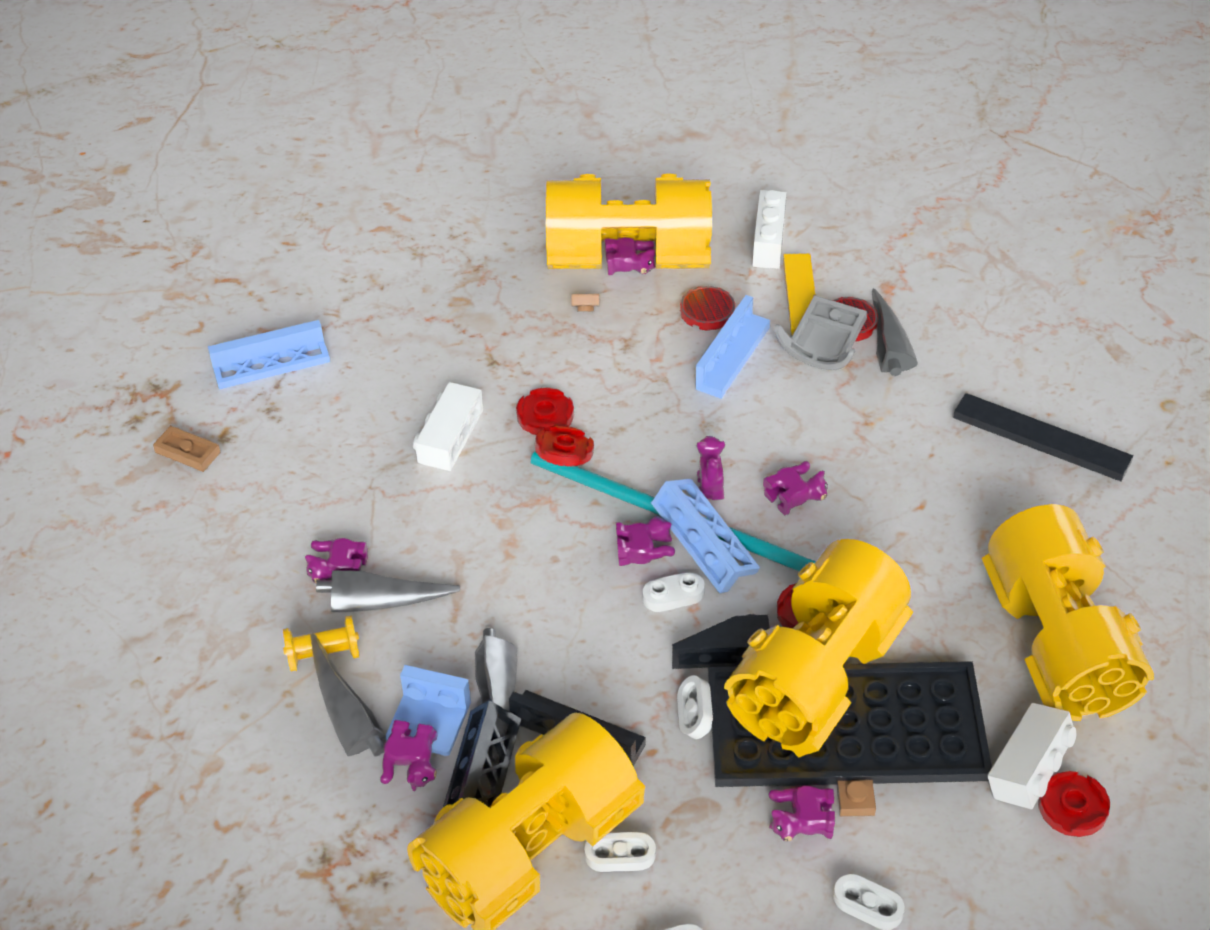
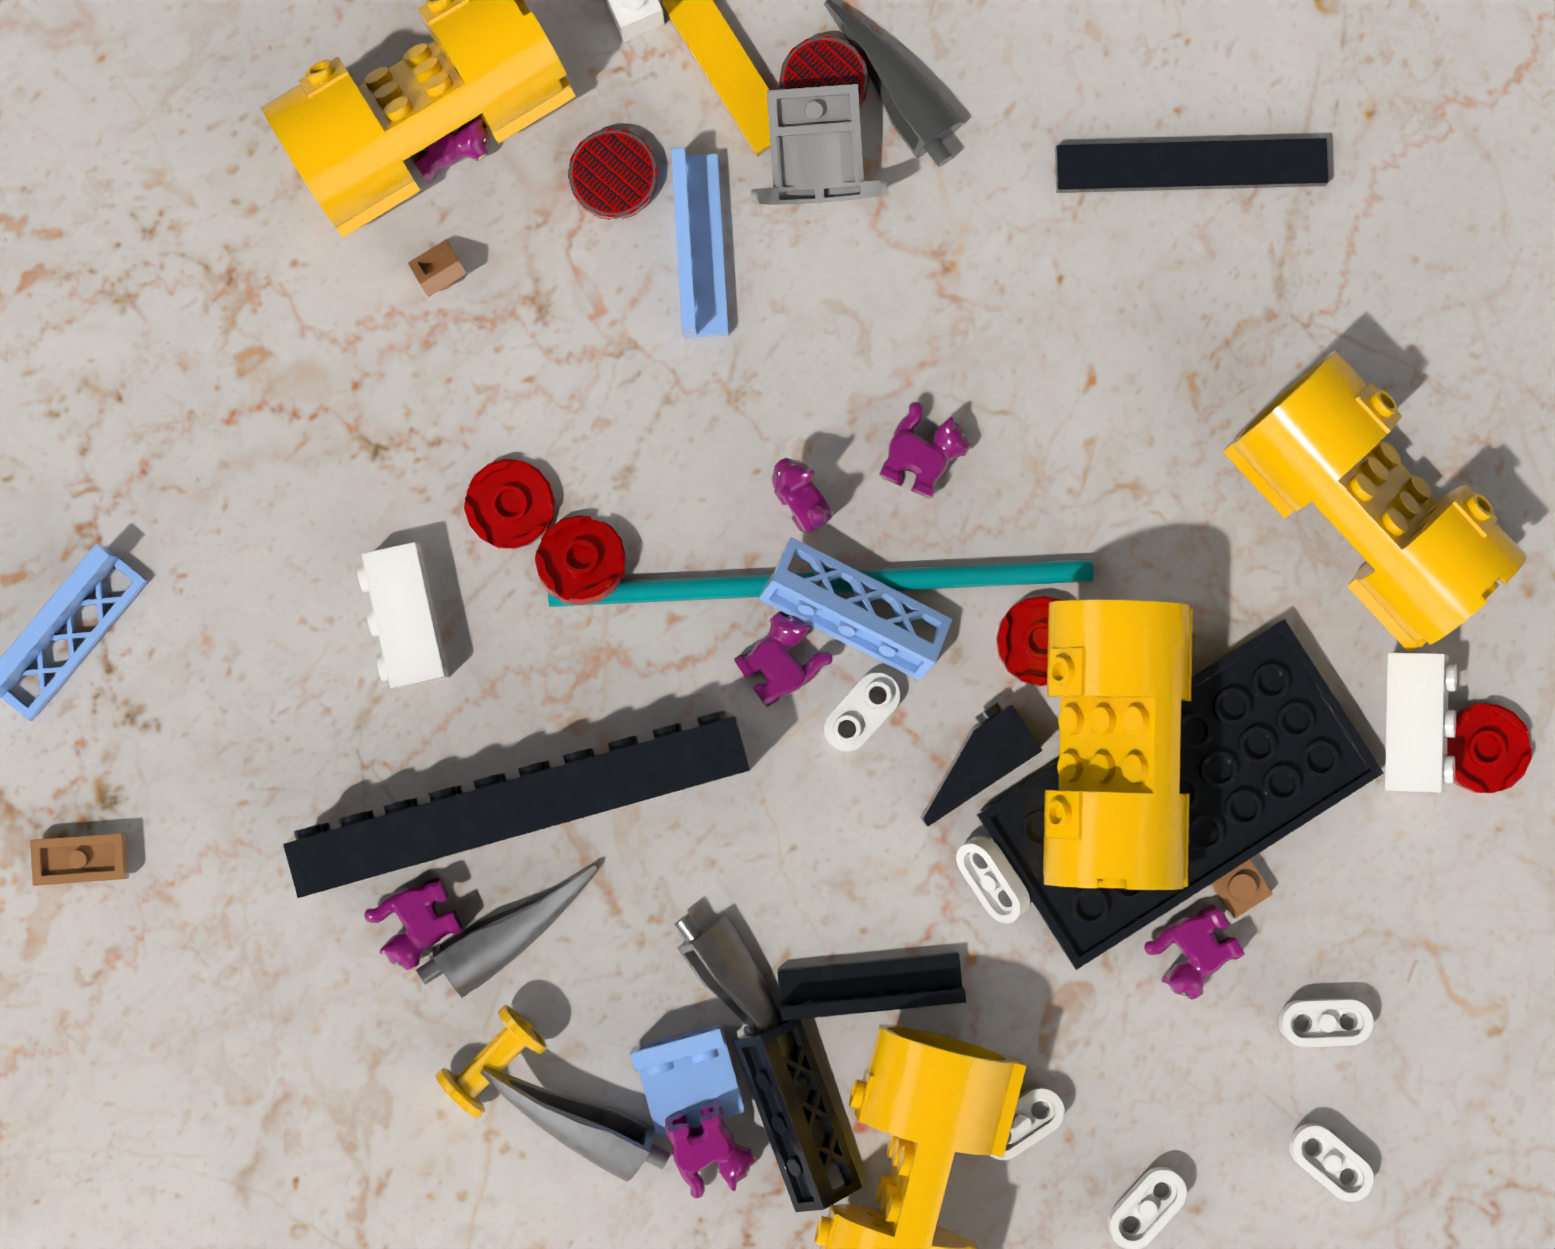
camera: 35 degrees left, 40 degrees up
none -> black brick [283,710,751,898]

